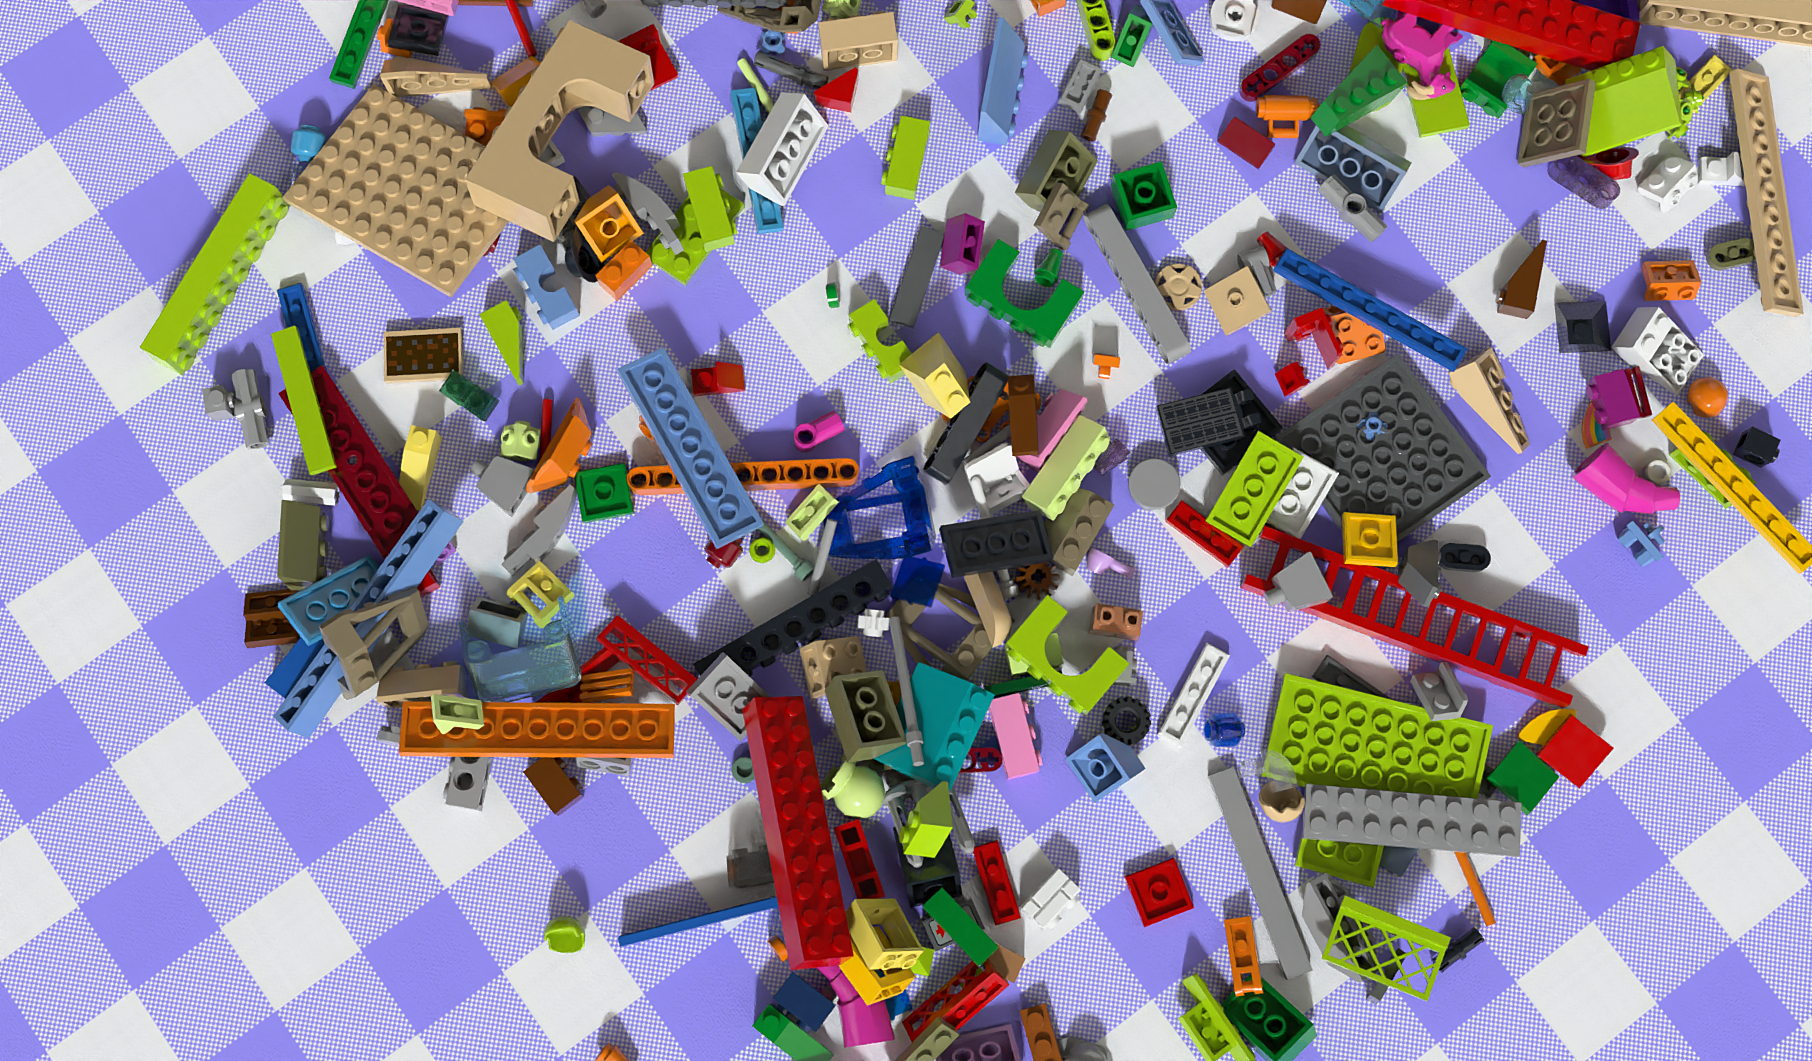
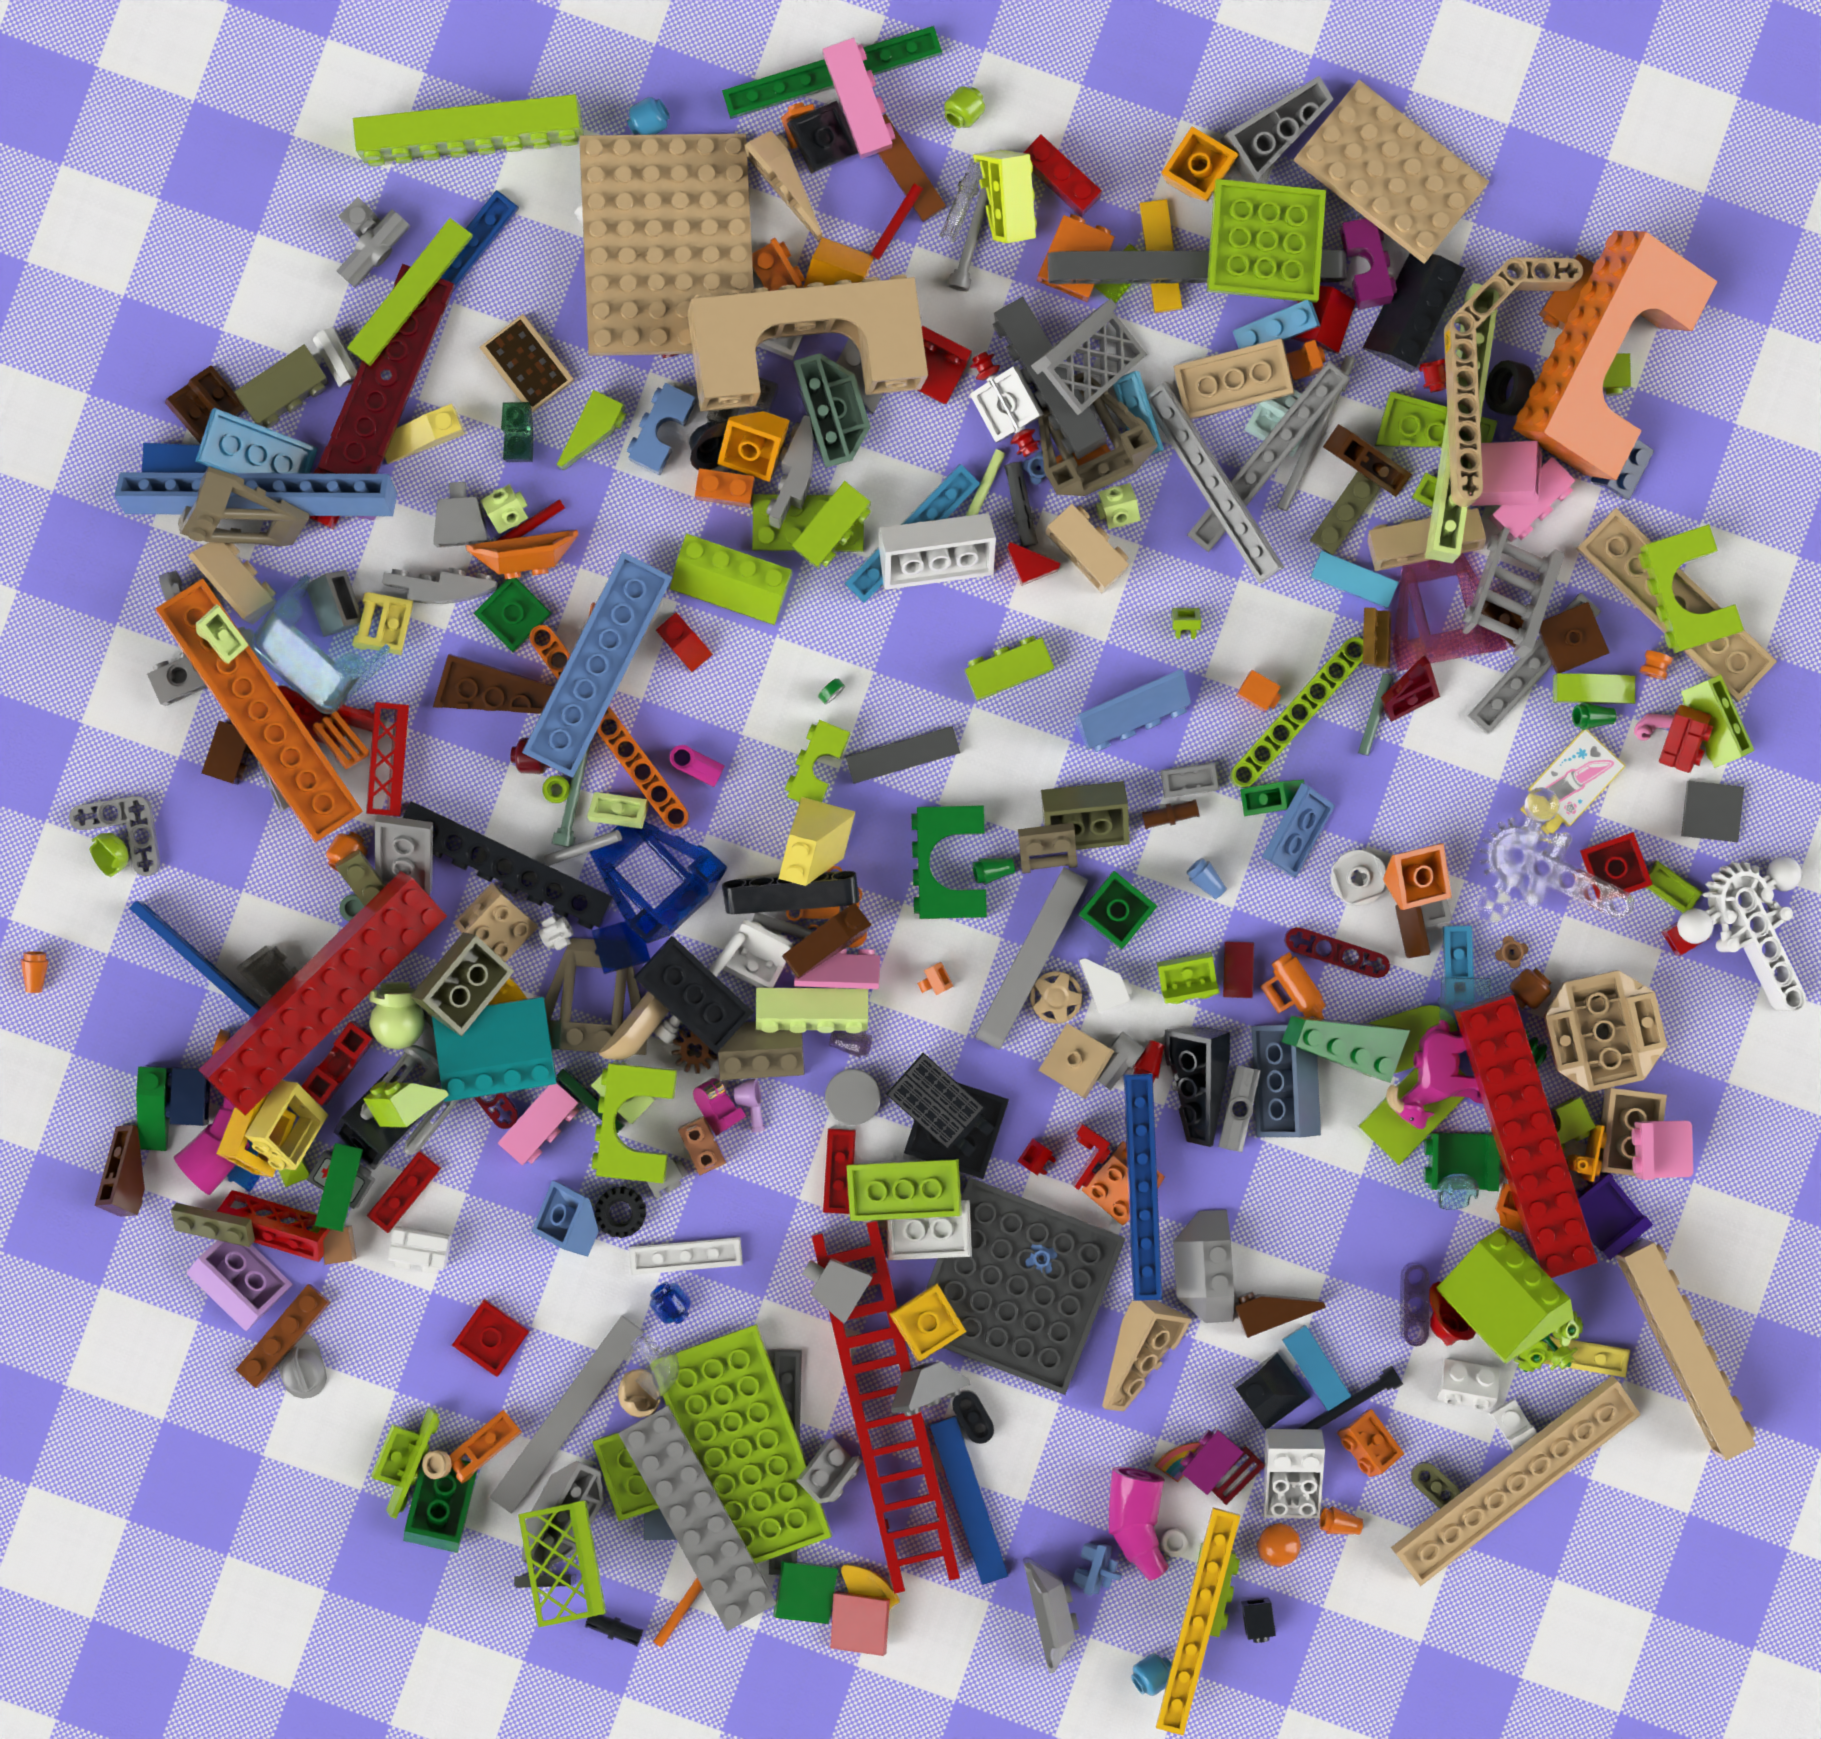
camera: 55 degrees right, 10 degrees up
light grey bar [889,617,924,766] -> none
magenta brick [939,213,985,275] -> none
dark tan plate [1517,78,1596,167] -> none
none -> light grey beam [69,796,160,876]
none -> orange head [326,831,368,872]
none -> olive plate [335,849,386,906]
none -> tan tile [422,1450,452,1479]
none -> reddish brown wing [433,654,555,714]
none -> lime slope [670,533,793,625]
none -> dark pink leg [693,1078,746,1136]
none -> sand green wedge [793,353,870,468]
none -> blue tile [929,1415,1009,1585]
none -> white plate [970,351,1044,457]
none -> light grey wedge [1023,1558,1079,1674]
none -> white slope [1078,958,1133,1013]
none -> dark azure head [1131,1653,1172,1696]
none -> lime bracket [1156,952,1220,1004]
none -> black wedge [1165,1027,1230,1147]
none -> light grey wedge [1173,1210,1234,1323]
none -> medium blue cone [1186,858,1227,899]
none -> dark azure tile [1282,1325,1351,1411]
none -> black piece [1297,1365,1404,1429]
none -> orange cone [1319,1506,1363,1535]

